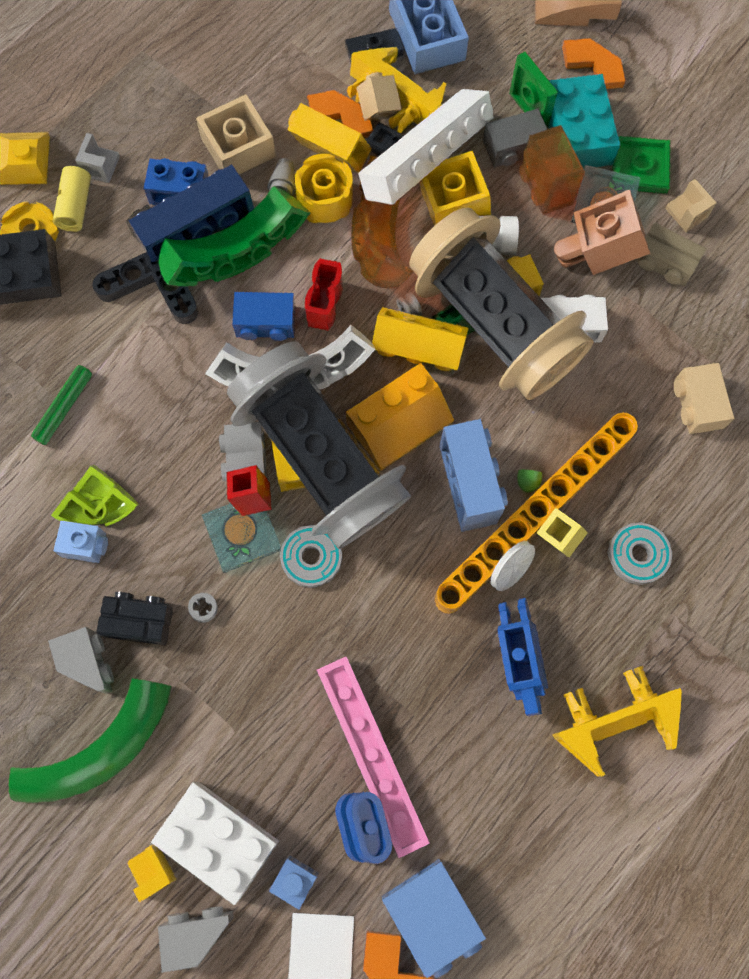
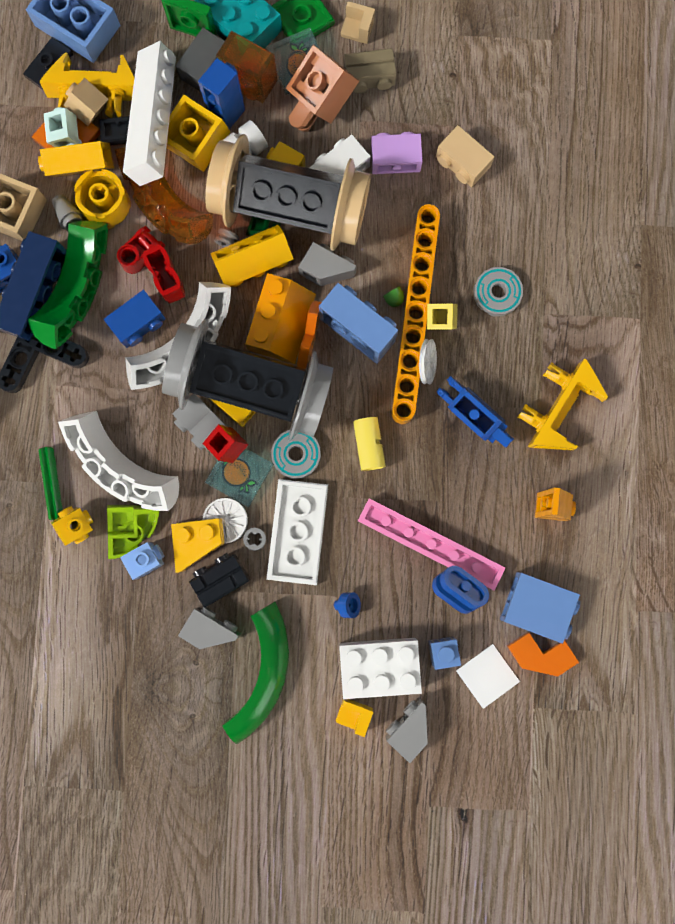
camera: 35 degrees left, 10 degrees up
none -> light aqua brick [44,107,82,147]
none -> yellow brick [50,506,93,546]
none -> white brick [58,411,179,511]
none -> red piece [117,226,165,274]
none -> yellow wing [171,518,225,573]
none -> blue brick [198,58,245,130]
none -> white wheel [202,498,248,543]
none -> white tile [266,479,328,585]
none -> orange tile [297,301,322,369]
none -> light grey slope [298,242,356,286]
none -> blue tile [334,592,361,618]
none -> light yellow pin [353,417,386,471]
none -> lavender brick [371,132,422,174]
none -> light orange slope [535,487,576,521]

